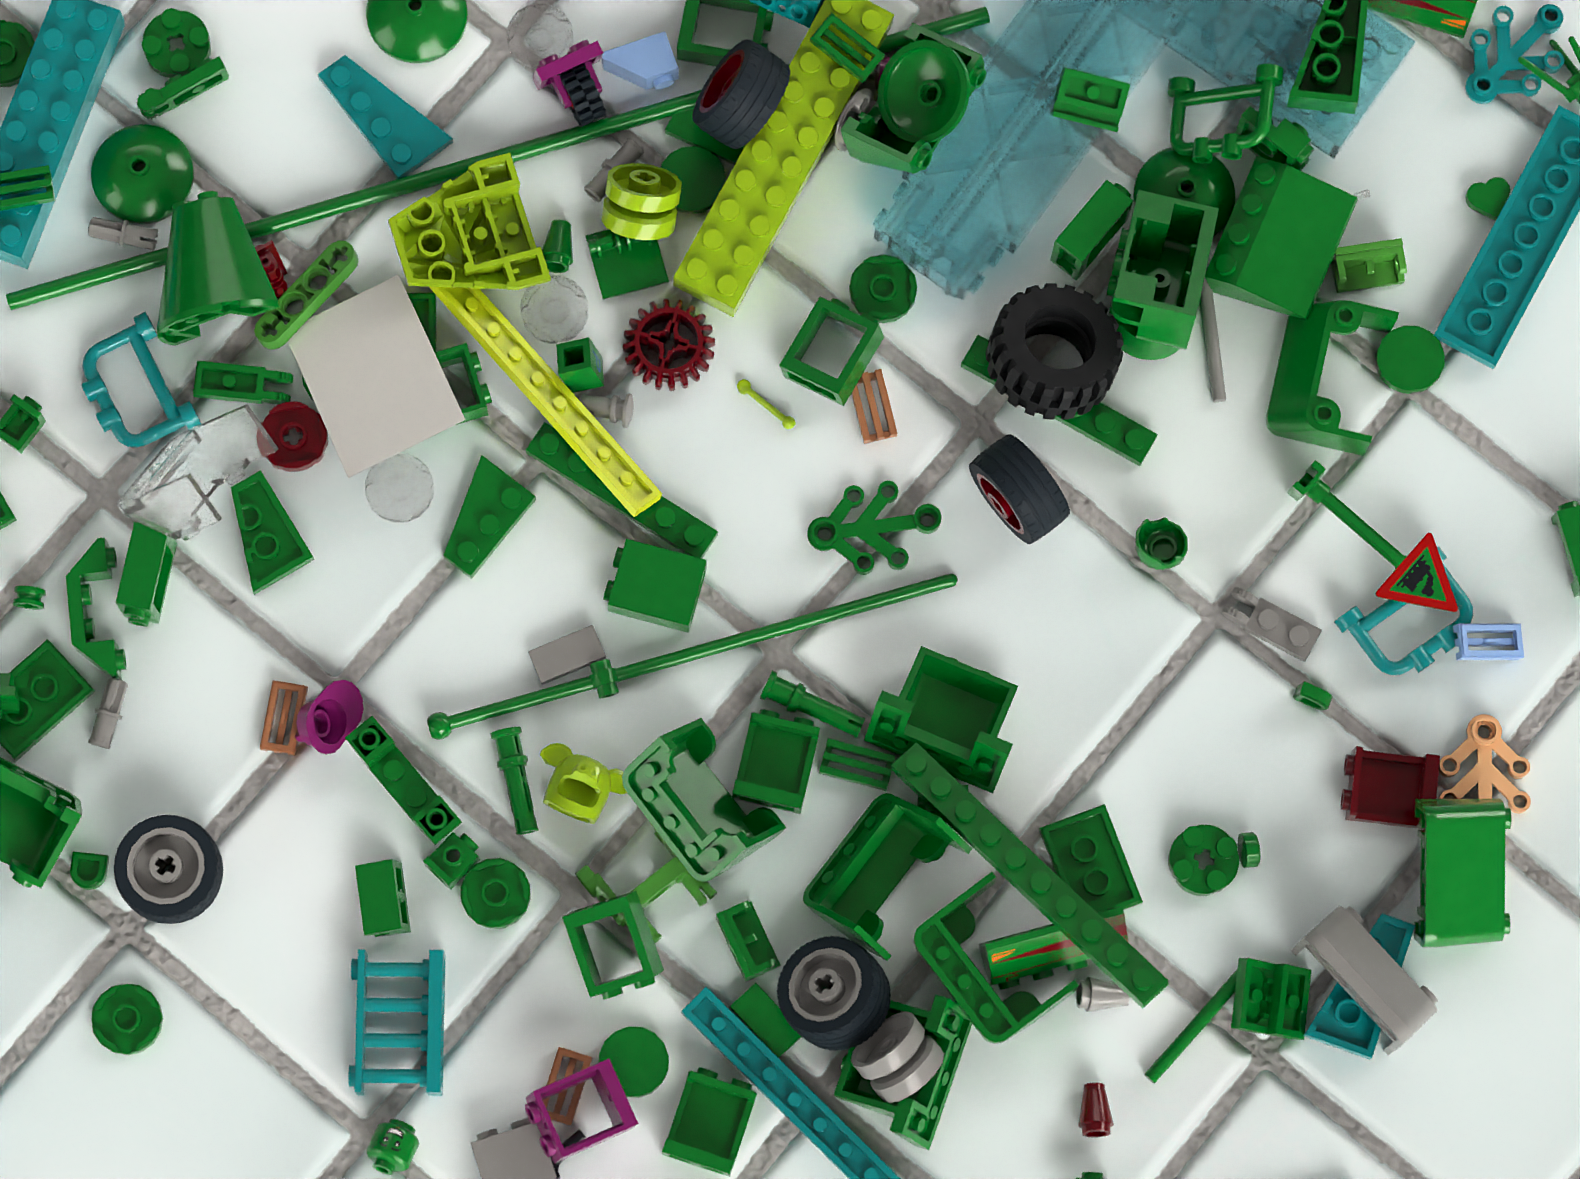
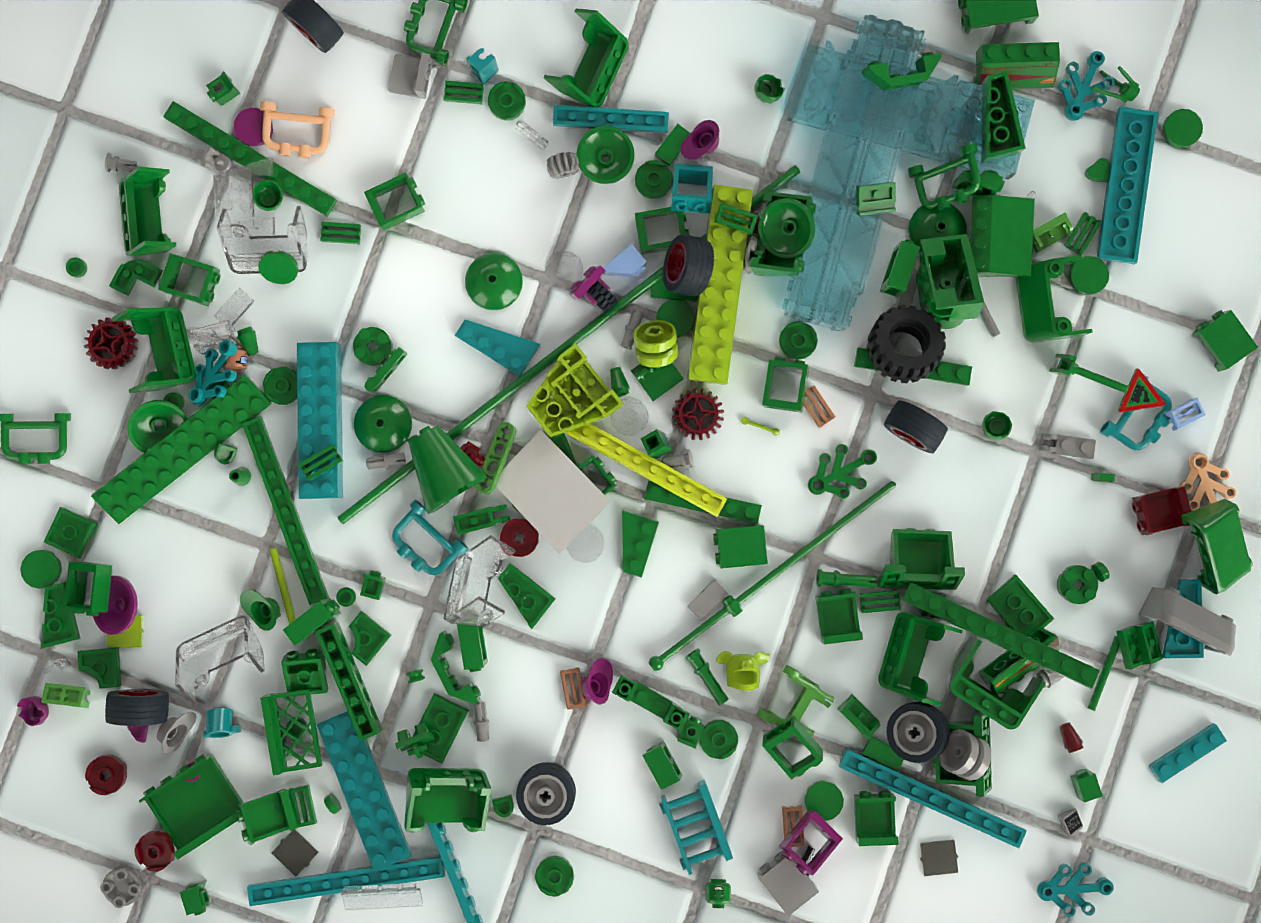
camera: 15 degrees left, 10 degrees up
green windscreen [622,718,787,882] -> none
none -> green tile [1064,212,1102,255]

